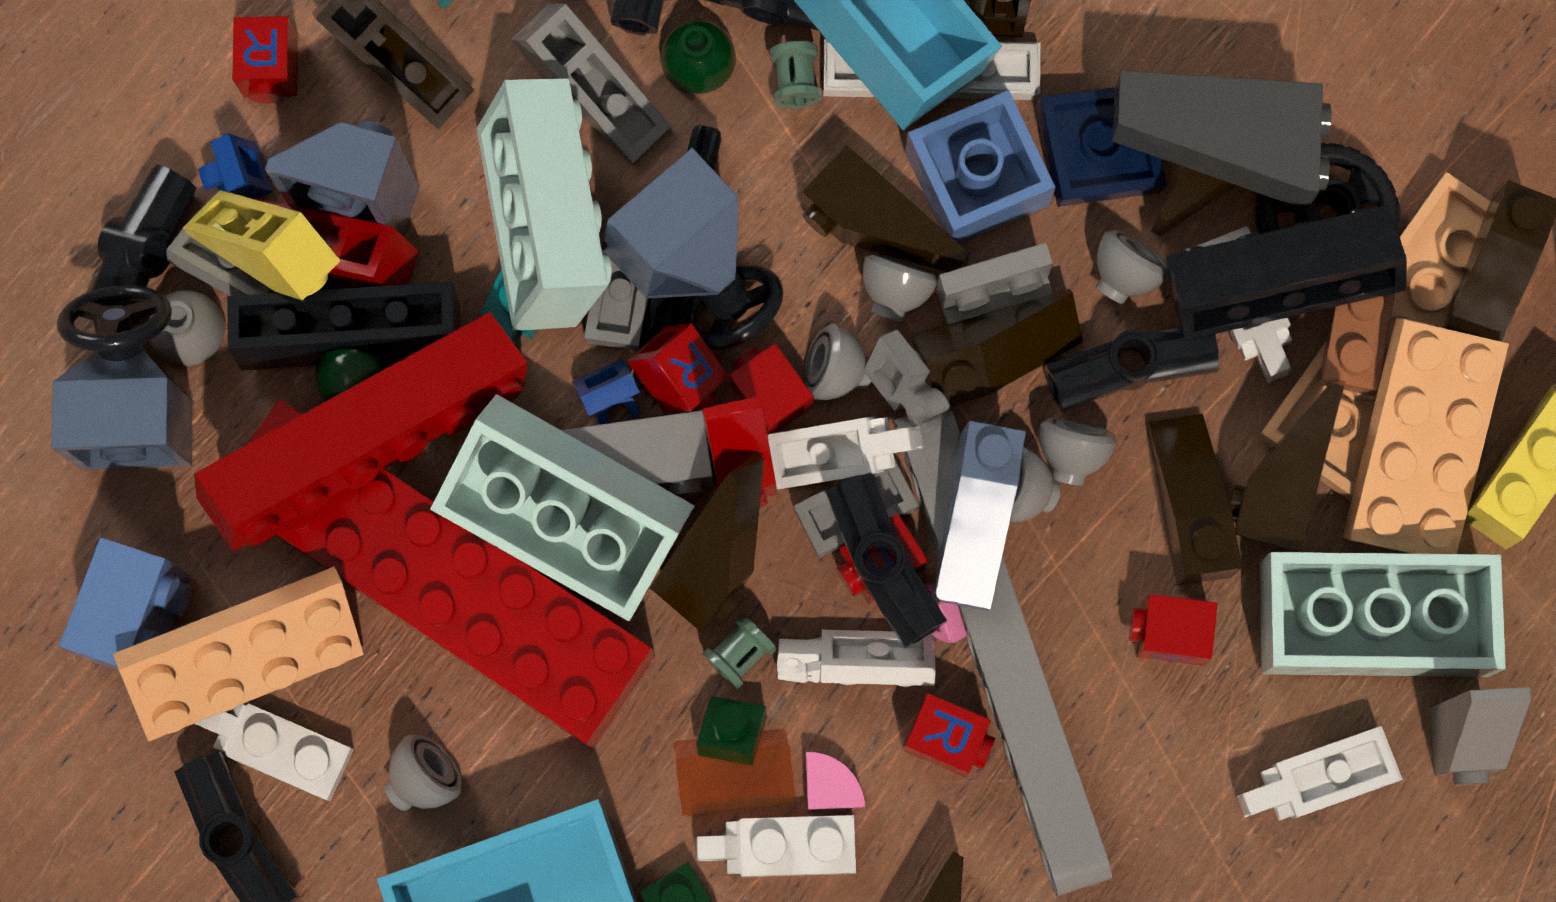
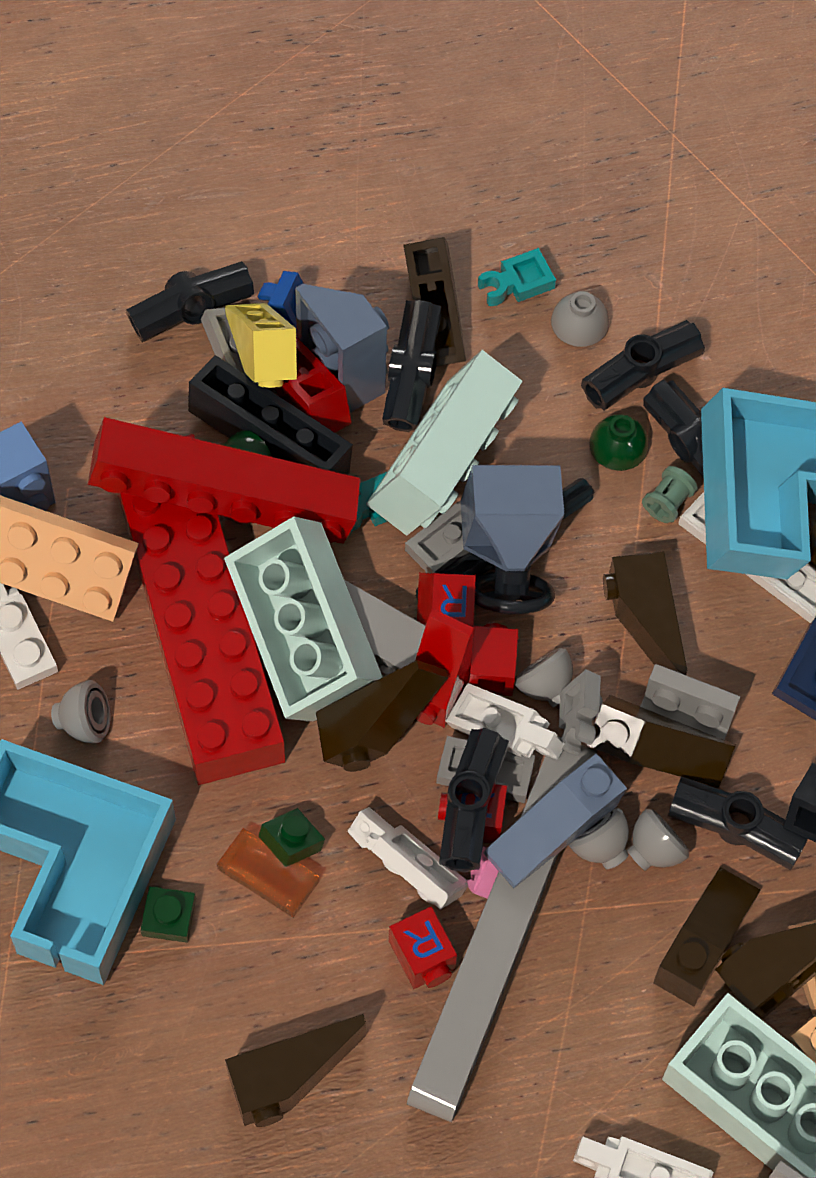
camera: 35 degrees right, 15 degrees down
sand blue piece [51,285,193,470] -> none
light grey brick [148,290,225,366] -> none
red brick [232,16,298,104] -> none
light grey slope [510,3,671,163] -> none
blue tile [572,359,640,425] -> none
white hinge [696,815,856,877] -> none
sand green bush [702,614,777,690] -> none
bright pink tile [806,752,865,810] -> none
light grey brick [863,254,938,322] -> none
medium blue brick [905,90,1055,244] -> none
light grey brick [1096,230,1168,304] -> none
red brick [1129,594,1218,666] -> none
none -> black piece [382,300,442,432]

